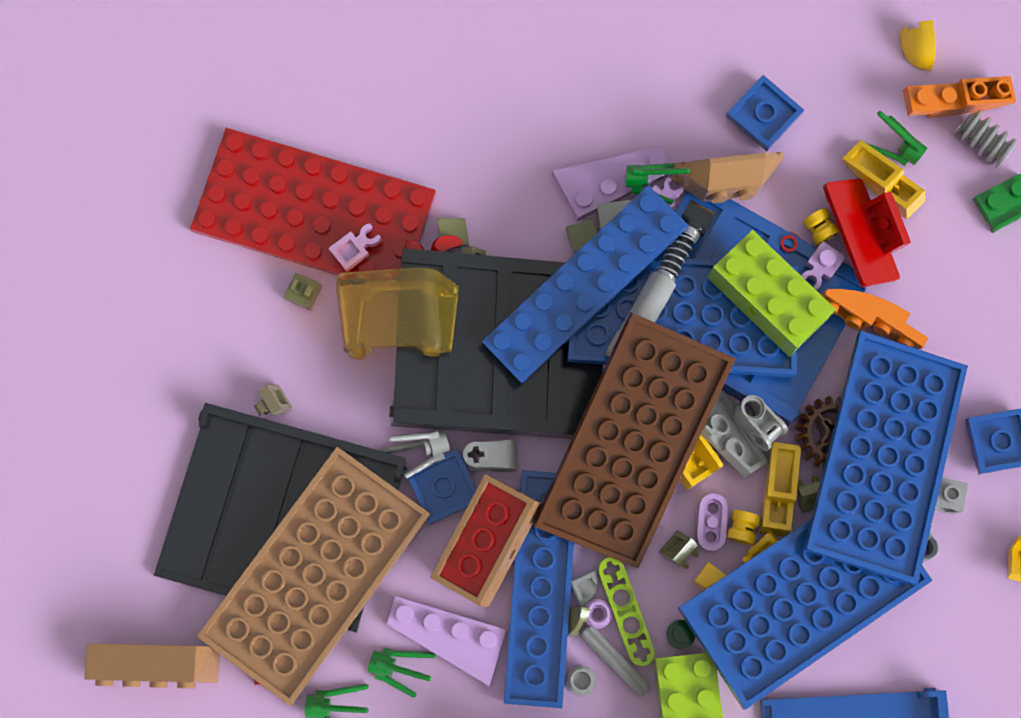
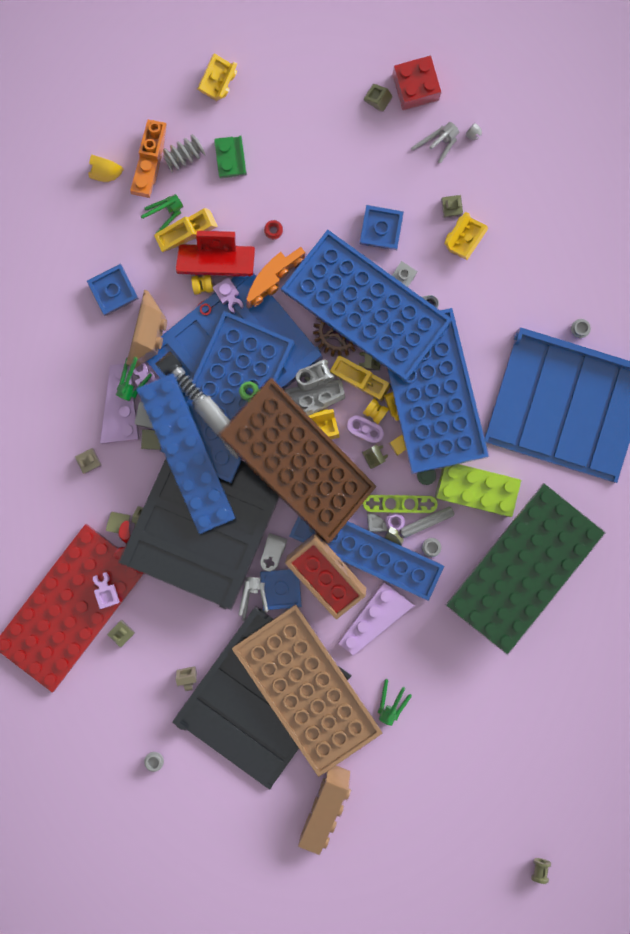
camera: 65 degrees left, 10 degrees up
clear yellow windscreen [336,268,459,359] -> none
green plant [368,647,435,698] -> none
lime brick [708,230,836,357] -> none
none -> dark tan tile [75,448,101,474]
none -> light grey plate [144,752,164,772]
none -> bright green plate [239,381,259,401]
none -> red plate [264,220,283,240]

